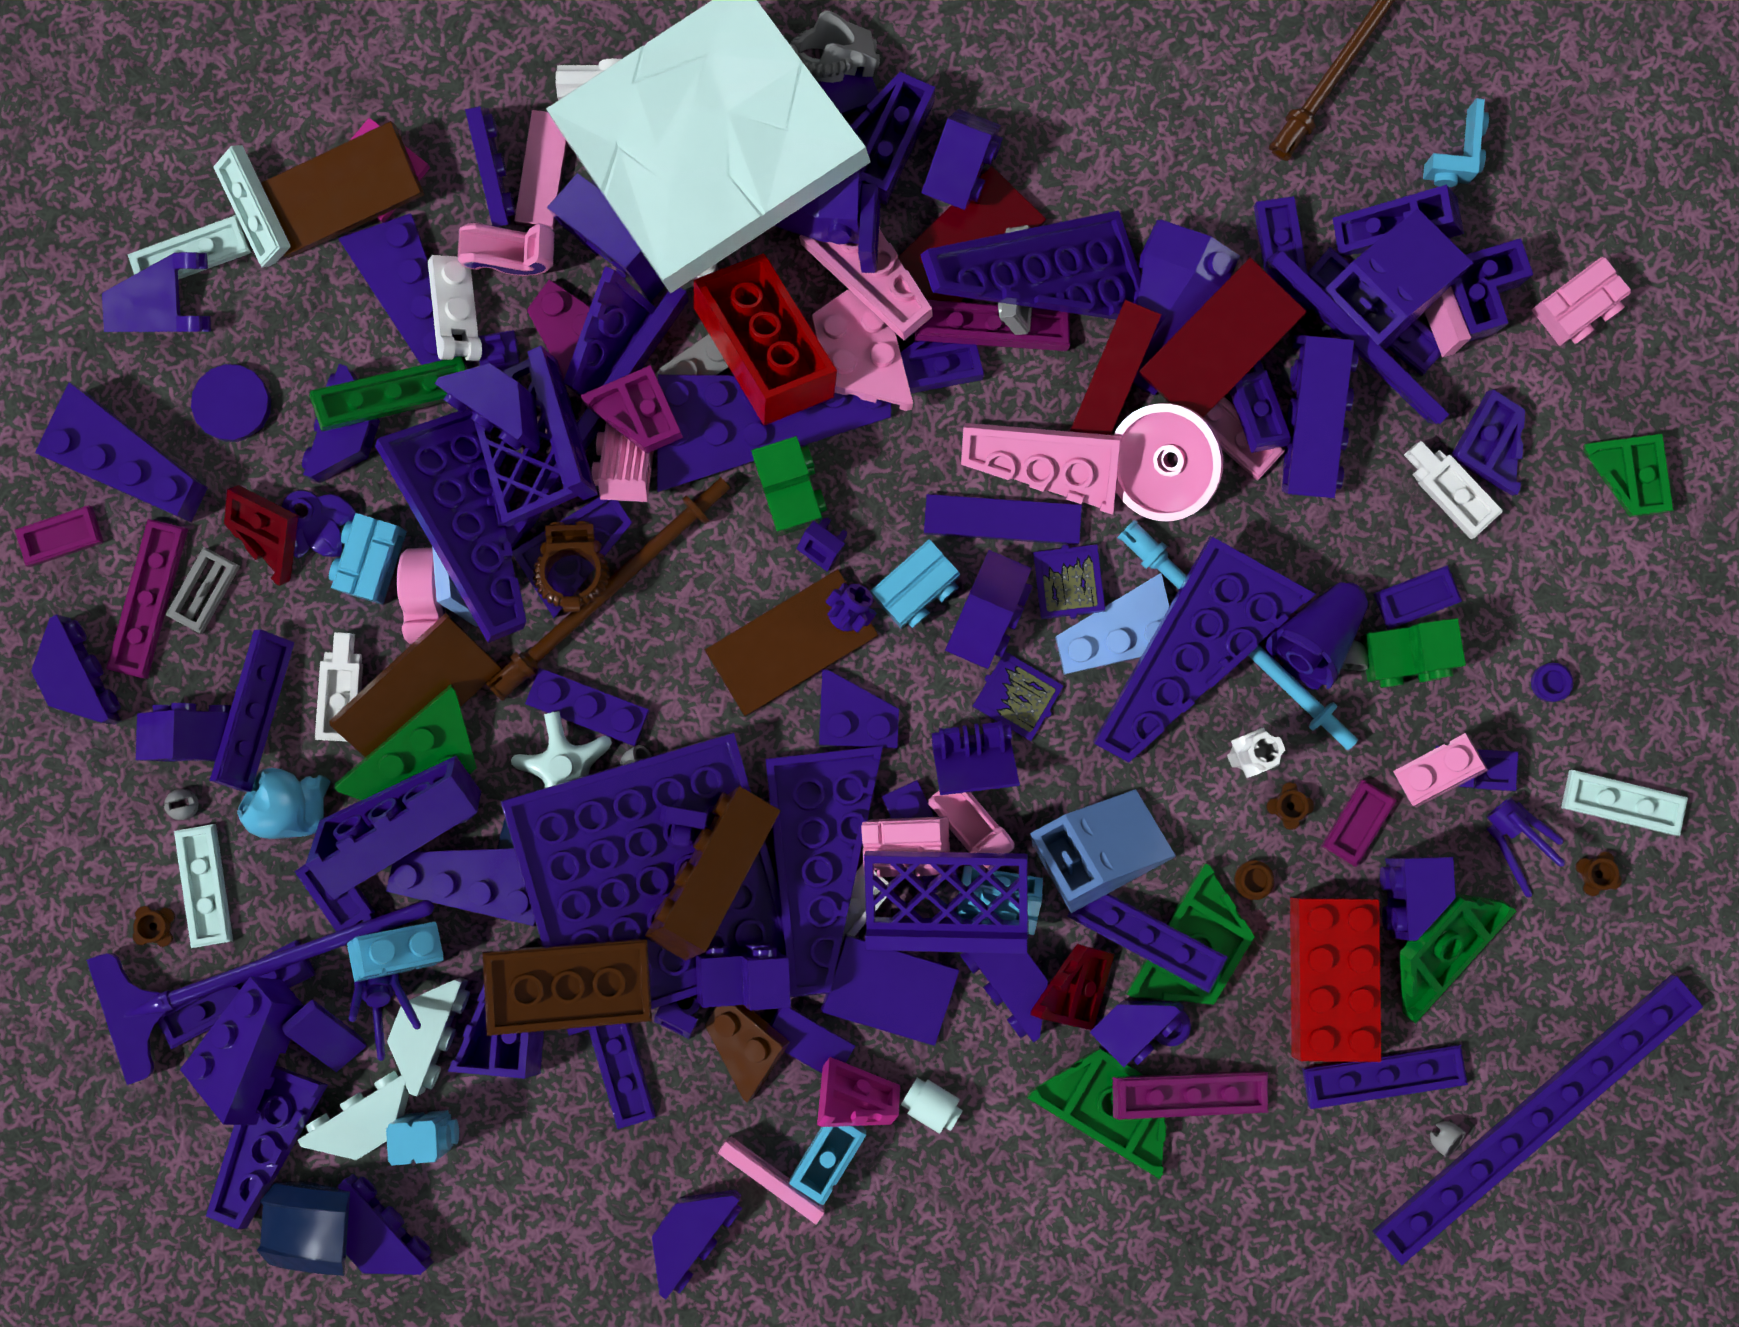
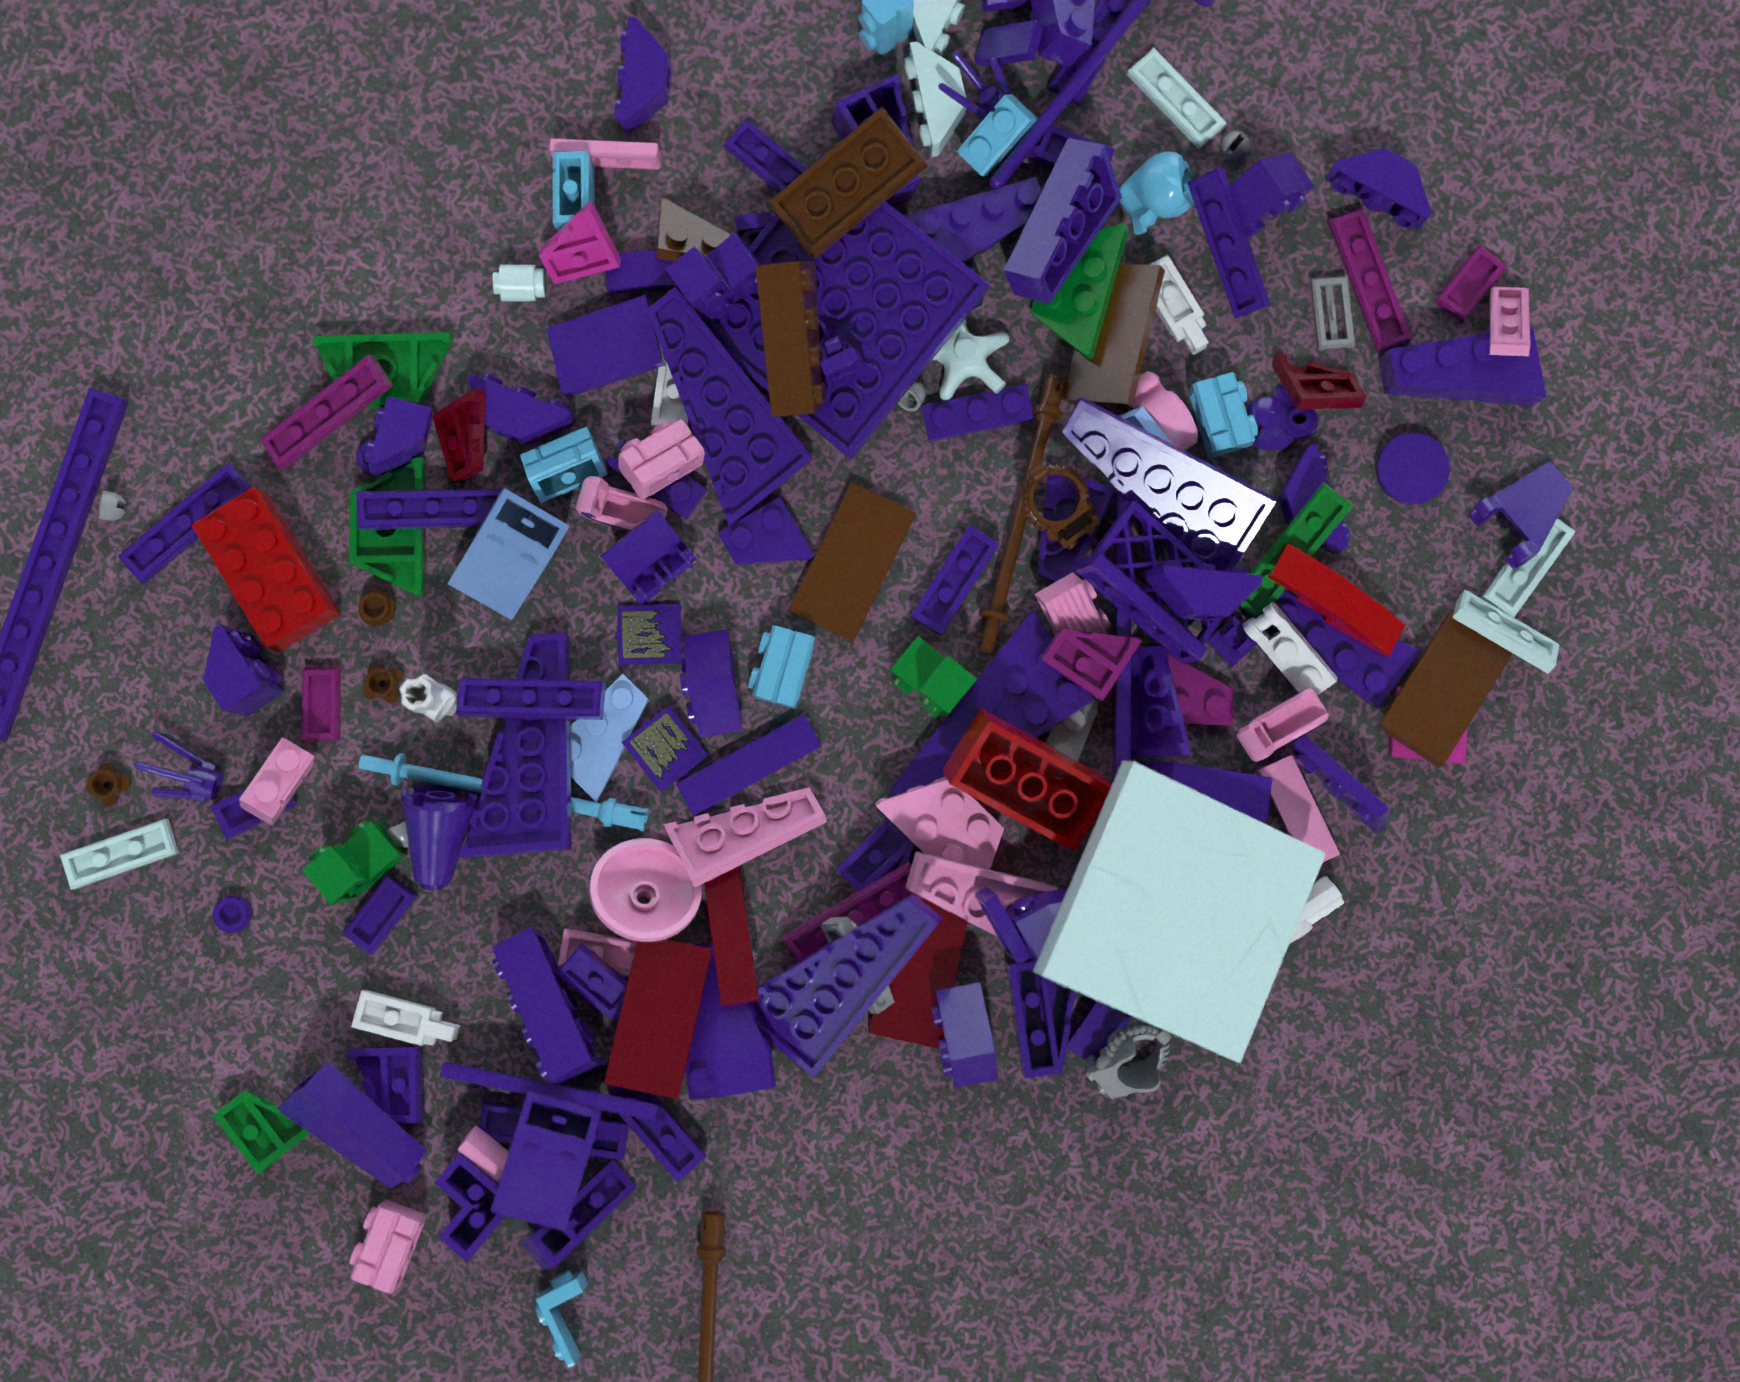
camera: 150 degrees right, 0 degrees up
reddish brown plate [133,906,175,947] -> none
dark purple tile [797,517,847,572] -> none
dark purple gear [826,583,877,633] -> none
dark purple fence [864,851,1029,954] -> none
green wing [1400,893,1517,1024] -> none
none -> dark purple slope [277,1061,428,1188]
none -> dark purple tile [456,678,606,720]
none -> dark purple plate [910,525,1000,636]
none -> red slope [1268,543,1405,657]
none -> bright pink tile [1489,287,1530,356]

